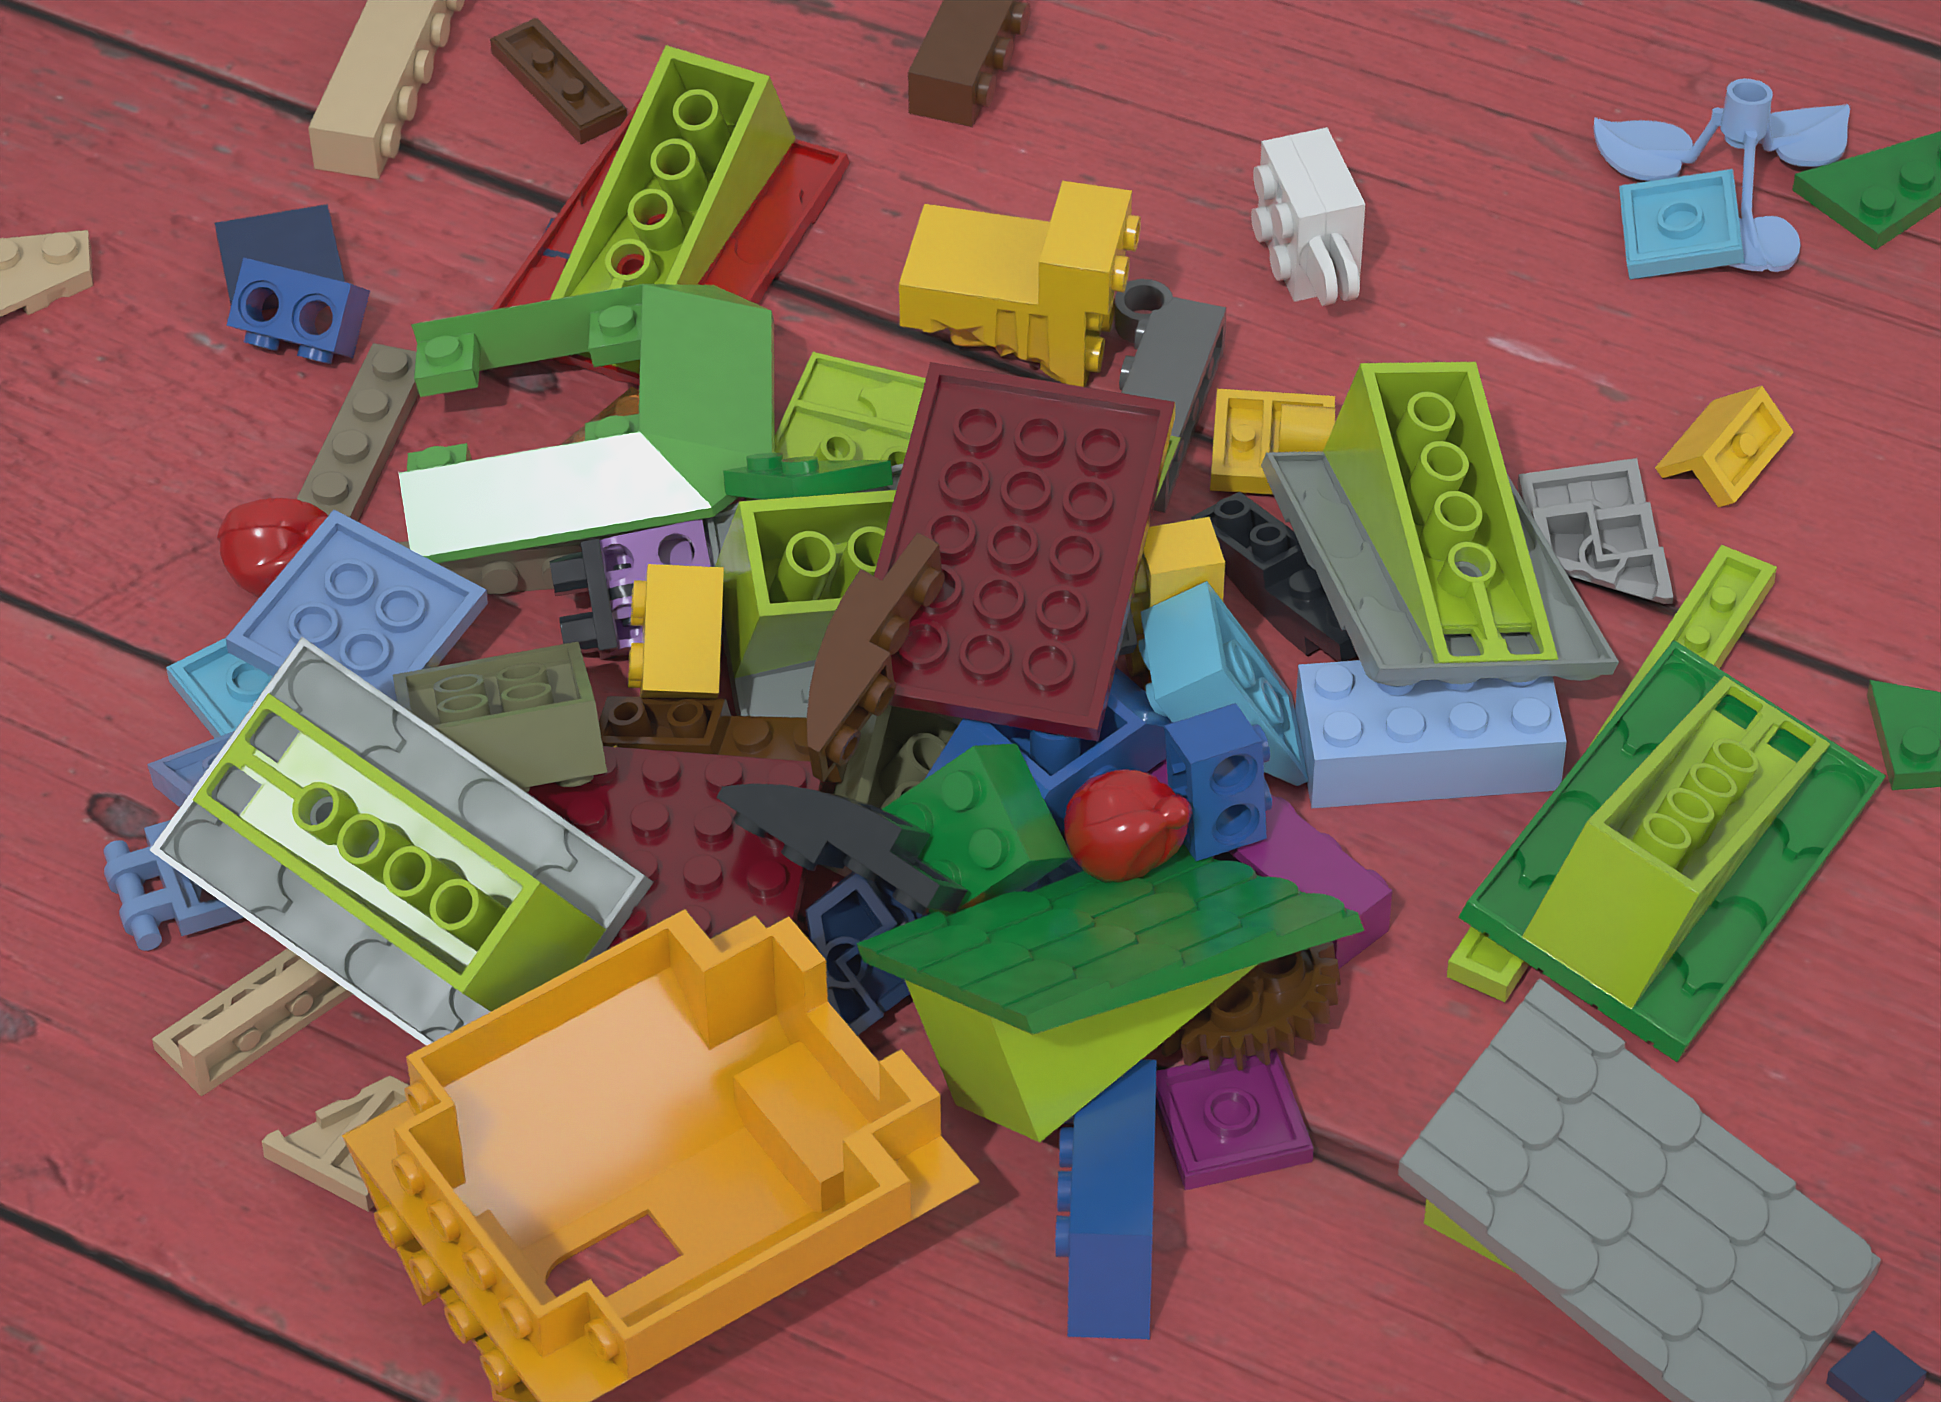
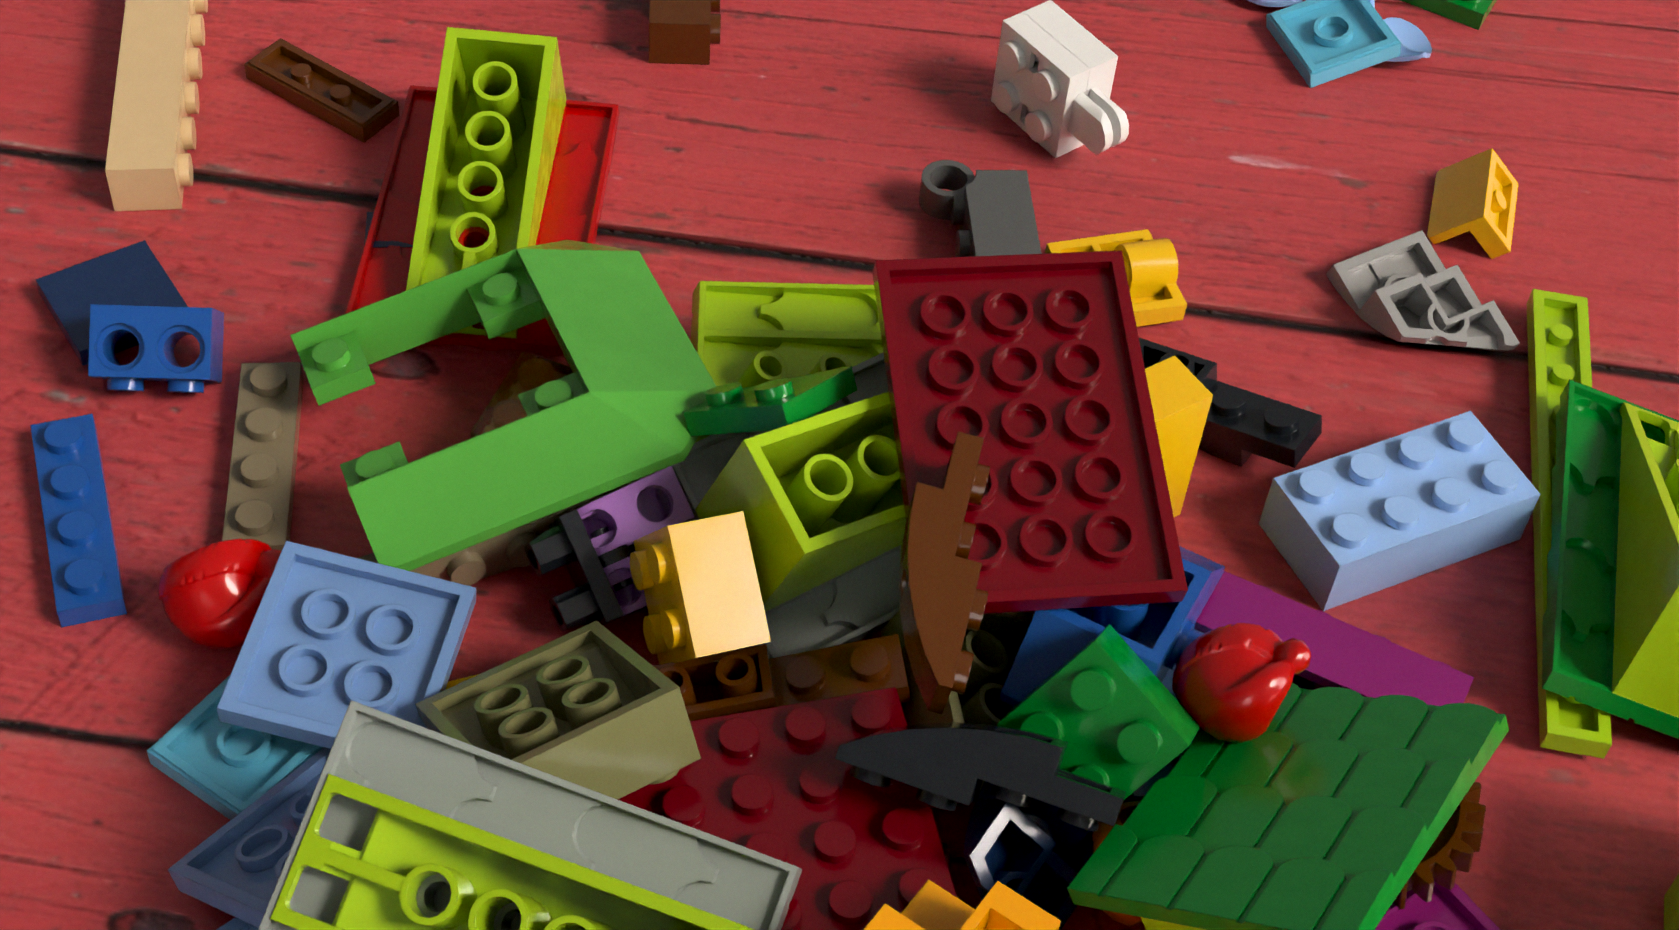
camera: 25 degrees left, 0 degrees up
yellow brick [899,181,1141,387] -> none
medium azure slope [1138,581,1308,786] -> none
blue brick [1164,703,1272,861] -> none
lime piece [1261,362,1619,686] -> none
none -> blue plate [30,414,127,628]

